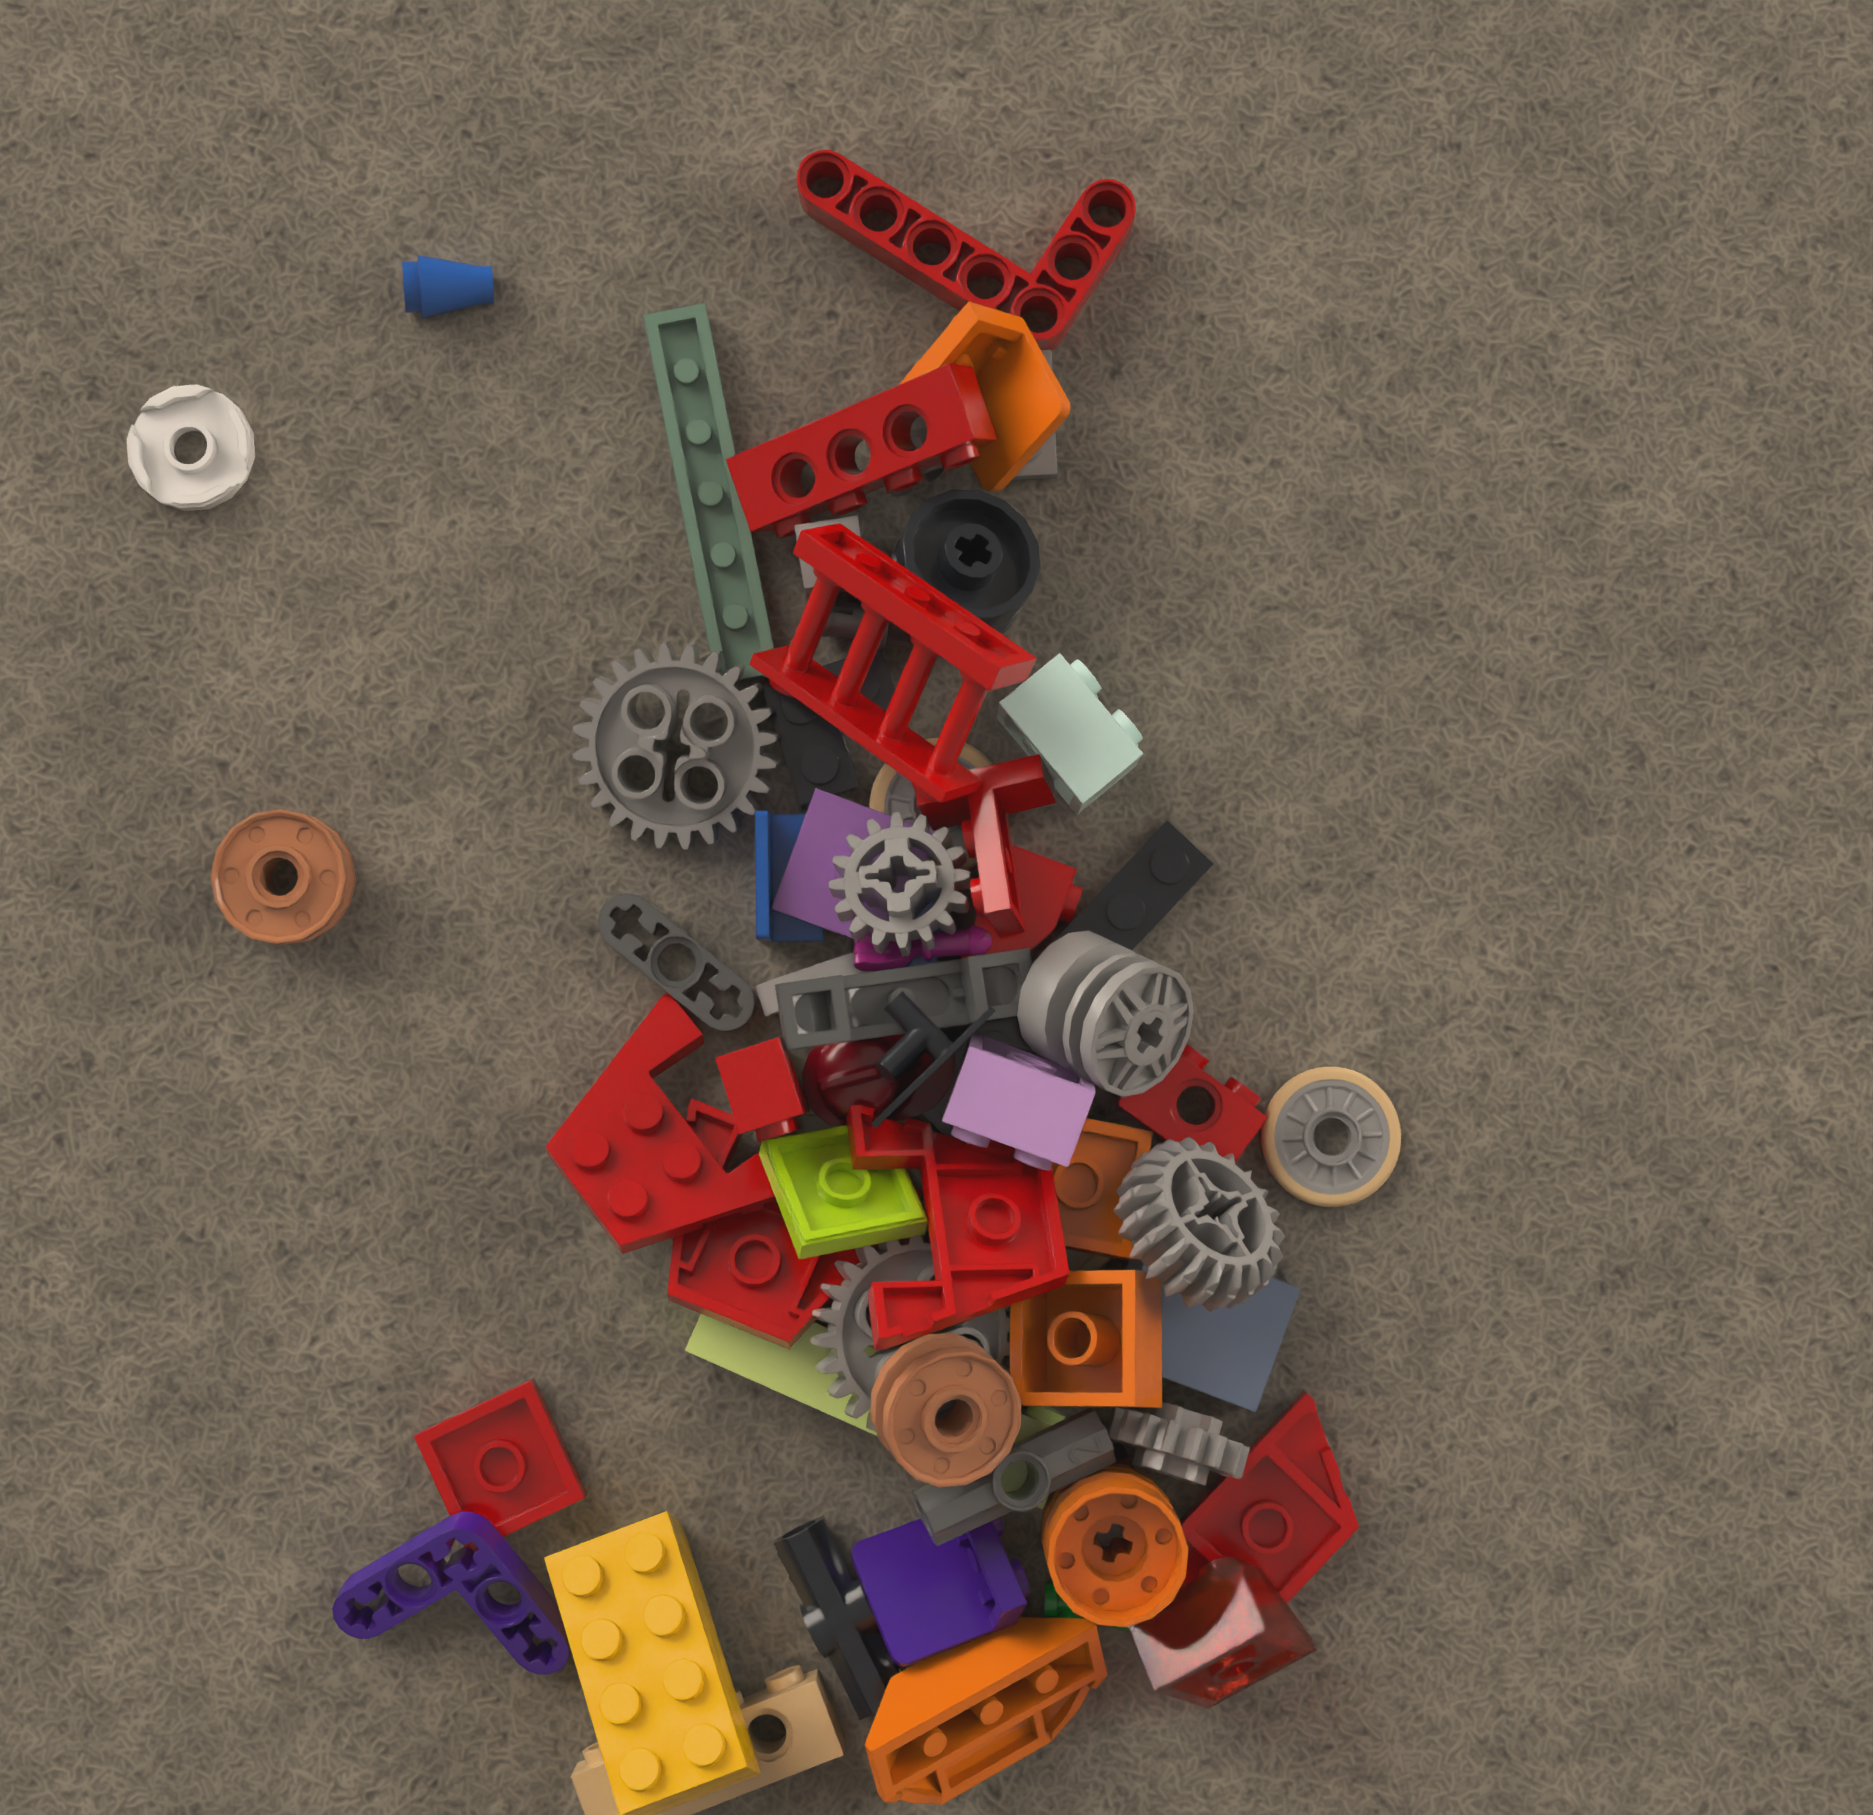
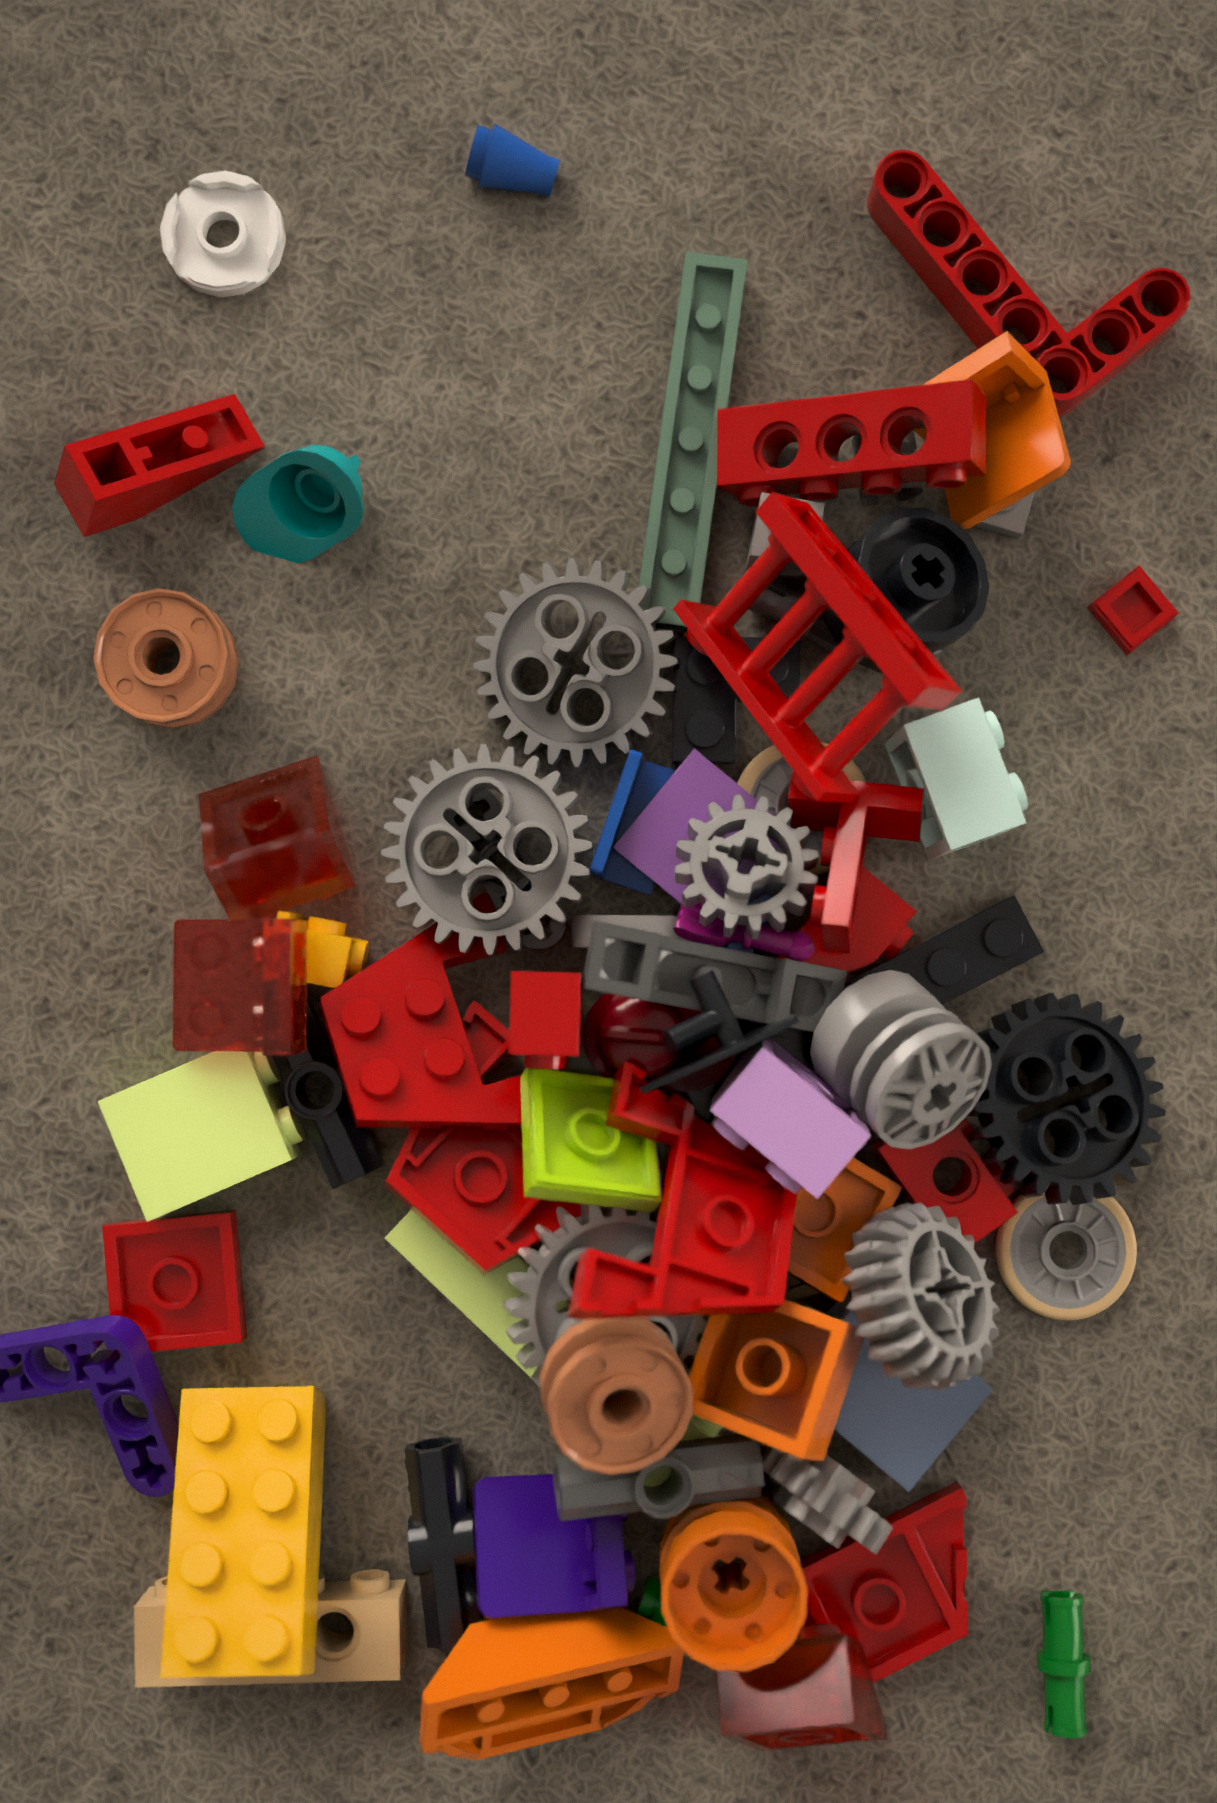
camera: 25 degrees right, 0 degrees up
none -> red slope [54,394,265,537]
none -> yellowish green brick [98,1038,305,1222]
none -> clear red bracket [173,919,308,1056]
none -> clear red slope [199,755,355,927]
none -> teal piece [232,444,364,564]
none -> black piece [253,990,385,1189]
none -> yellow brick [265,911,370,988]
none -> light grey gear [381,744,593,956]
none -> black gear [967,993,1165,1205]
none -> green pin [1037,1591,1091,1738]
none -> red tile [1087,565,1179,656]

